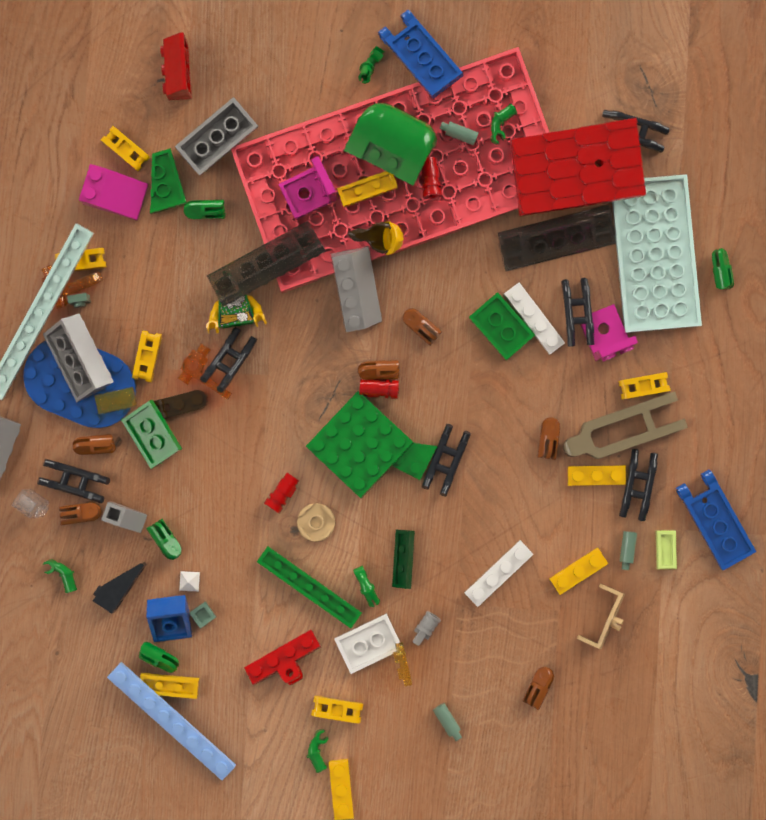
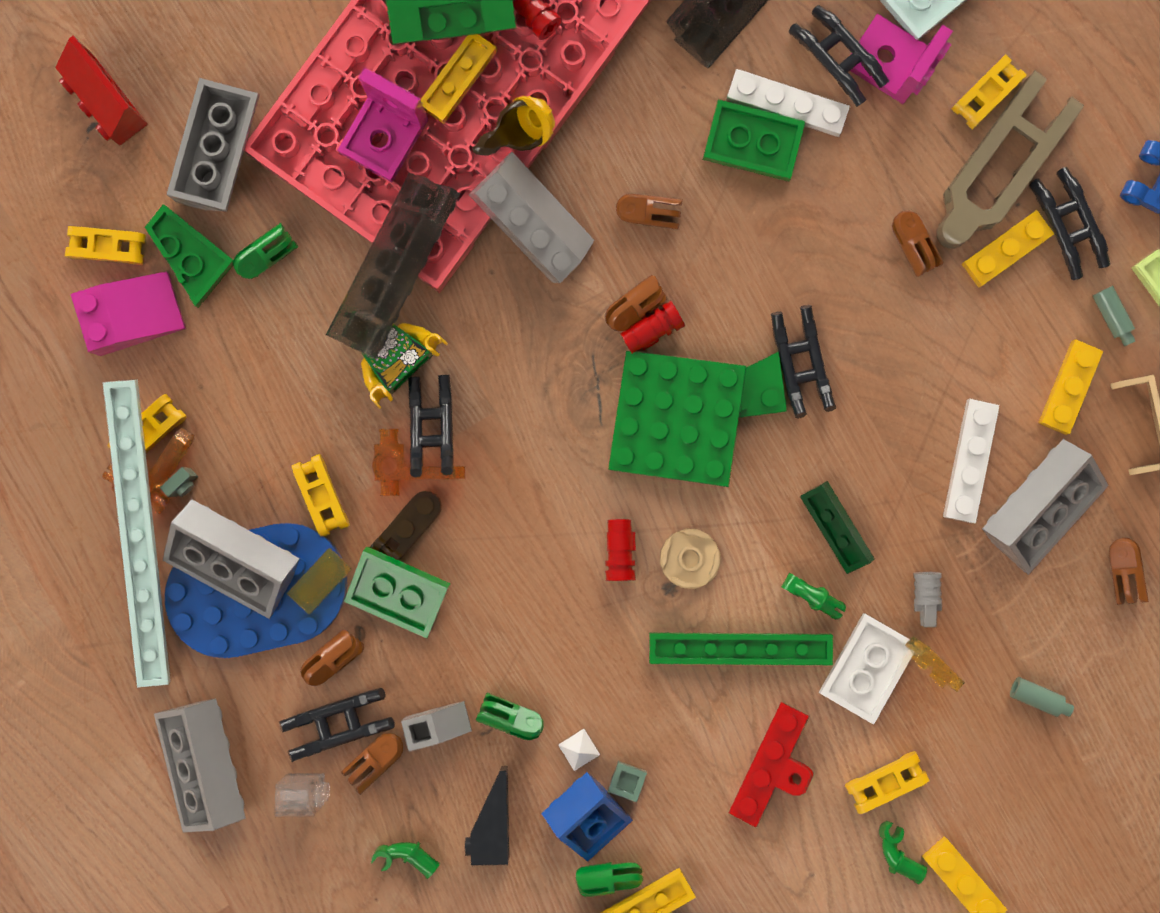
camera: 35 degrees left, 0 degrees up
none -> light grey slope [982,439,1108,575]

